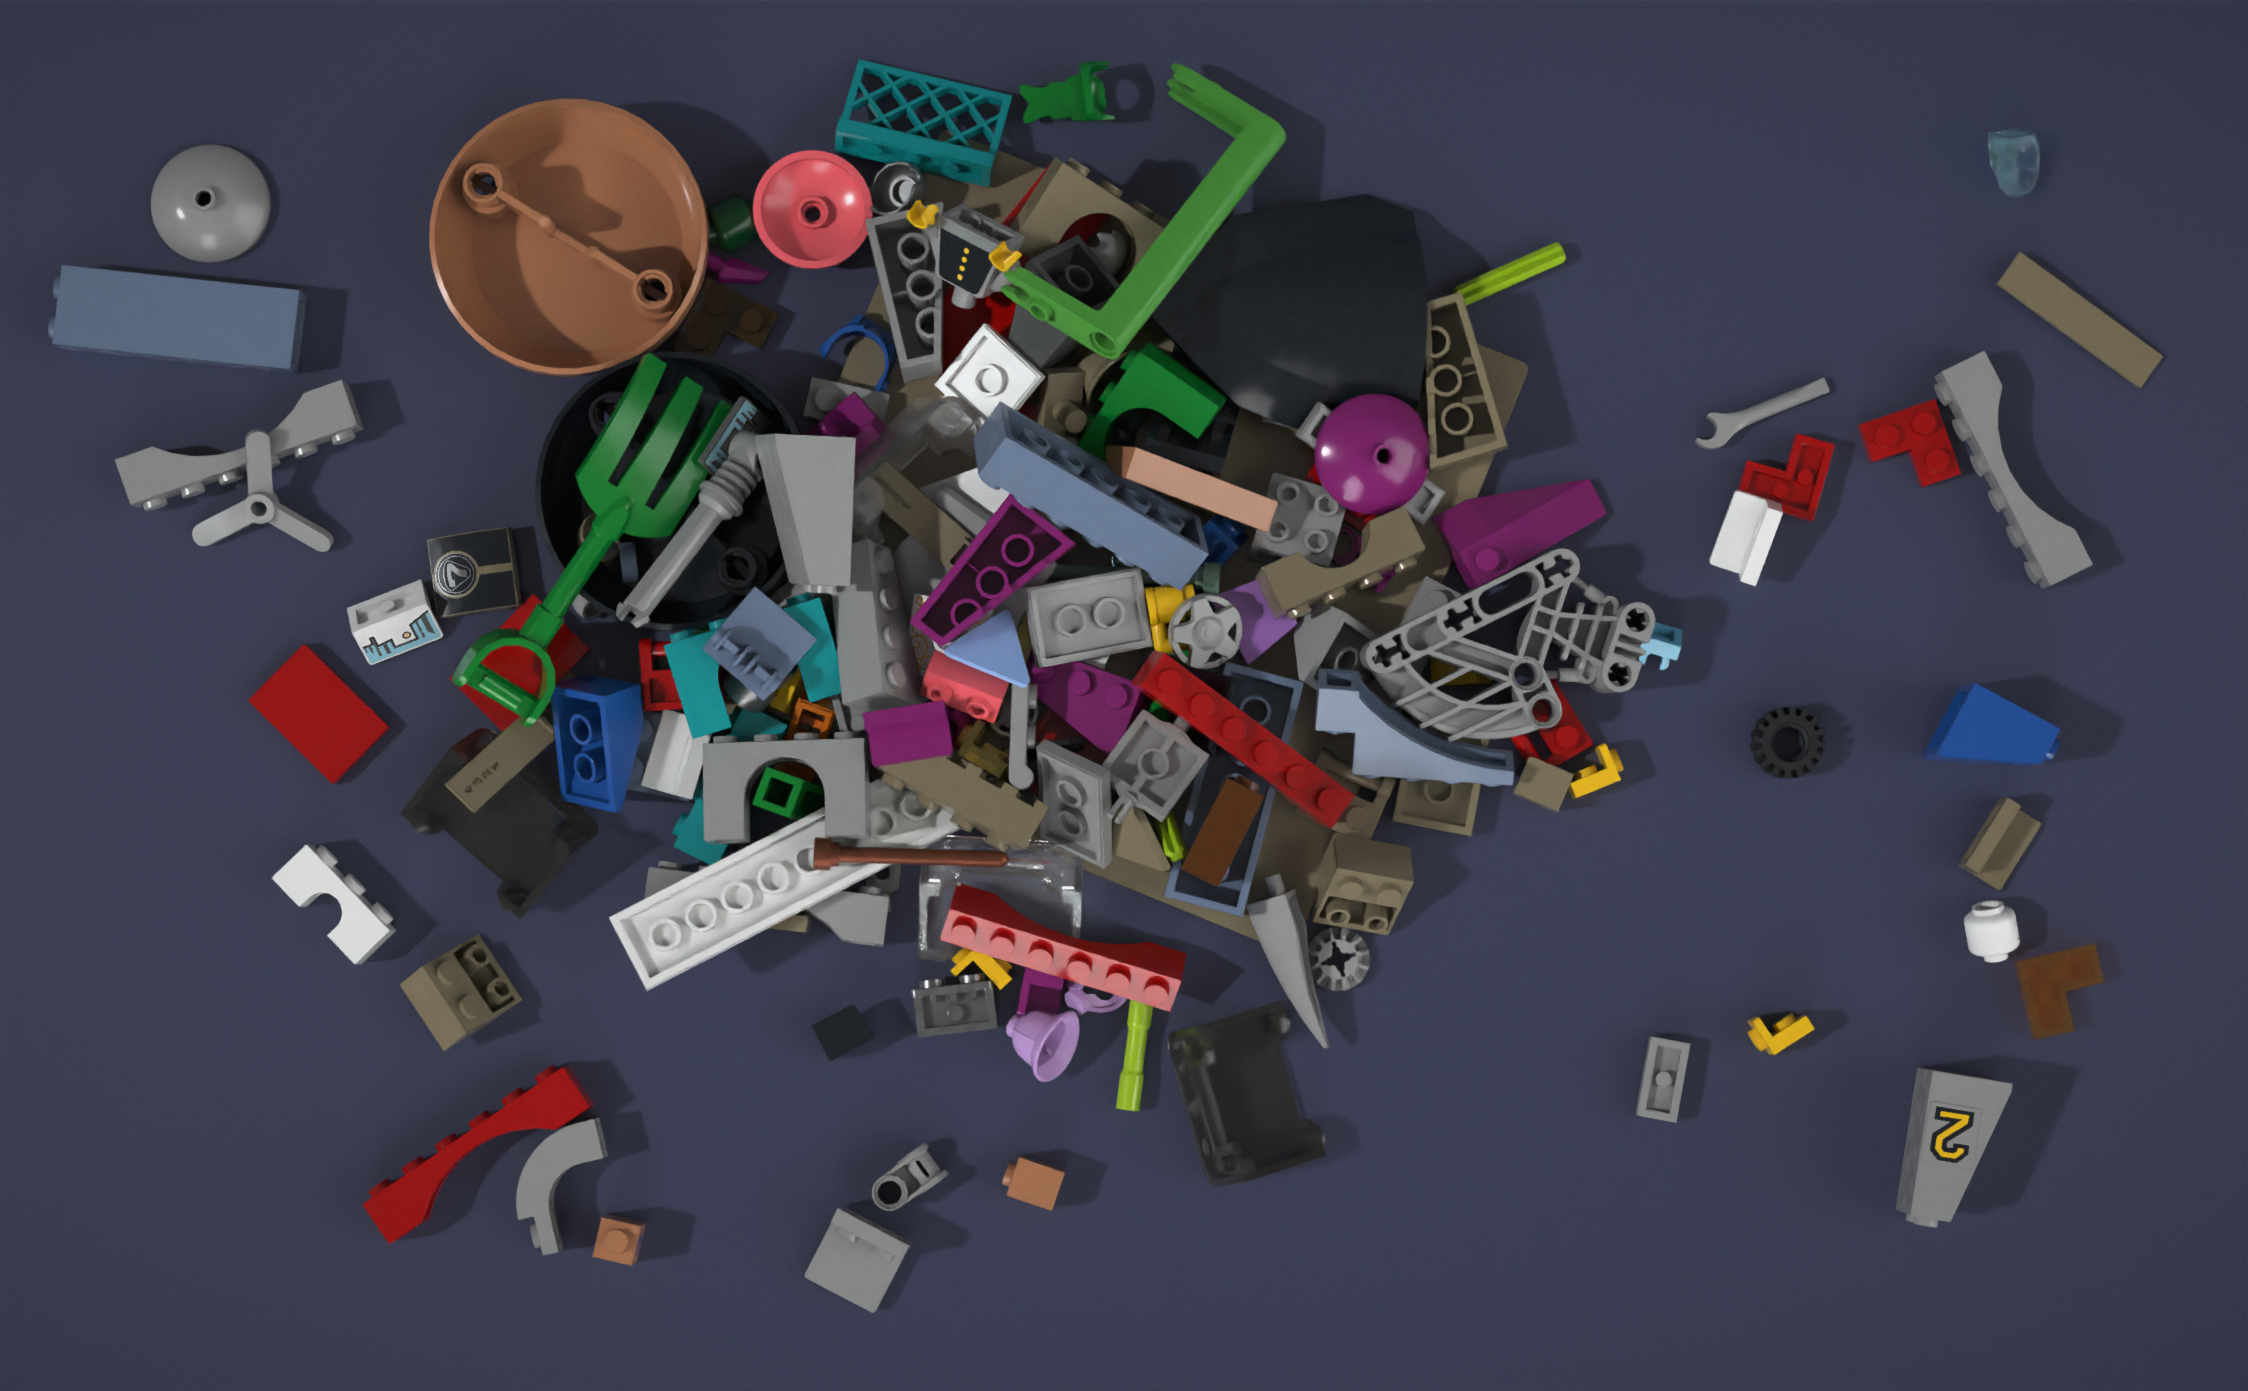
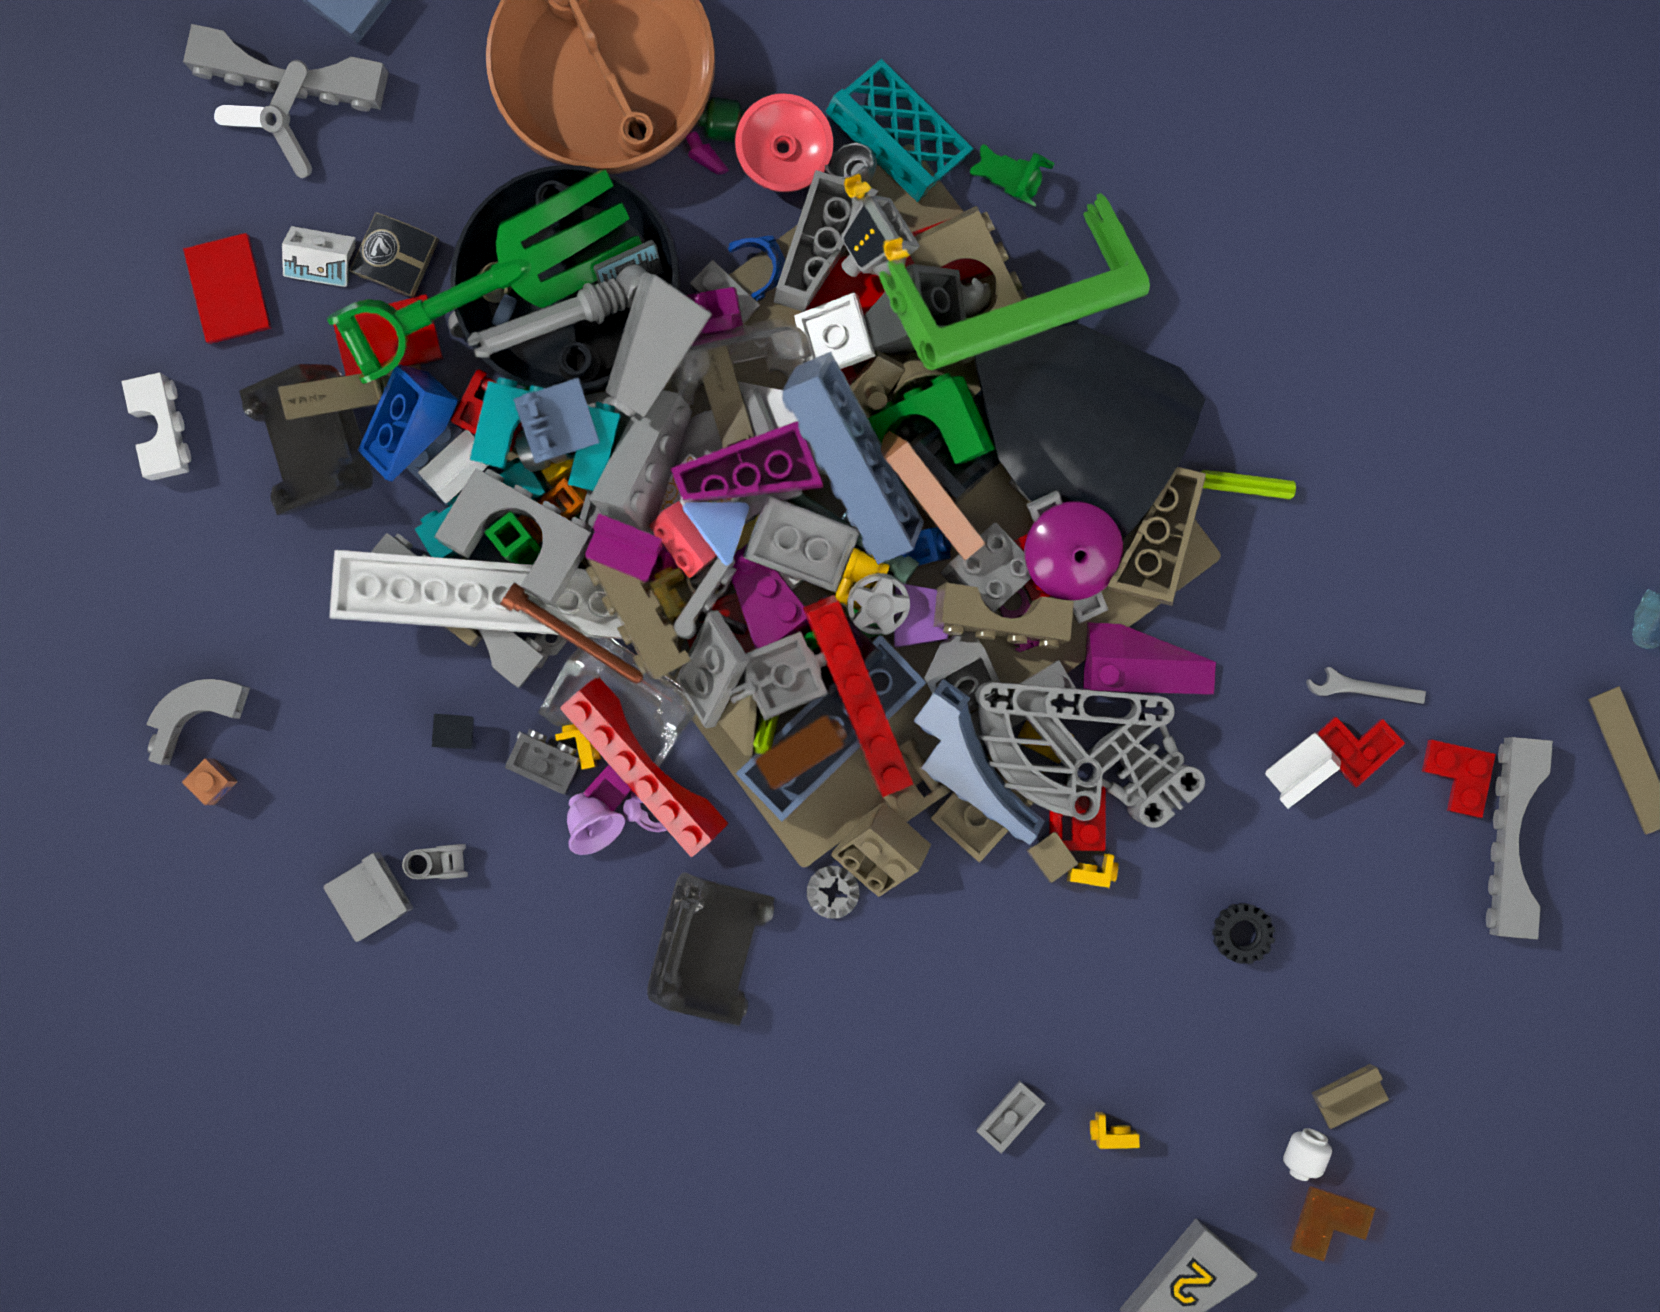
camera: 30 degrees right, 0 degrees up
red arch [362,1064,594,1244] -> none
dark tan slope [400,934,523,1051] -> none
dark brown plate [672,278,780,357] -> none
nougat brick [1002,1155,1065,1211] -> none
lime piece [1116,1000,1153,1111] -> none
light grey piece [1246,873,1330,1048] -> none
medium azure tile [1639,622,1682,670] -> none
blue slope [1922,682,2061,767] -> none

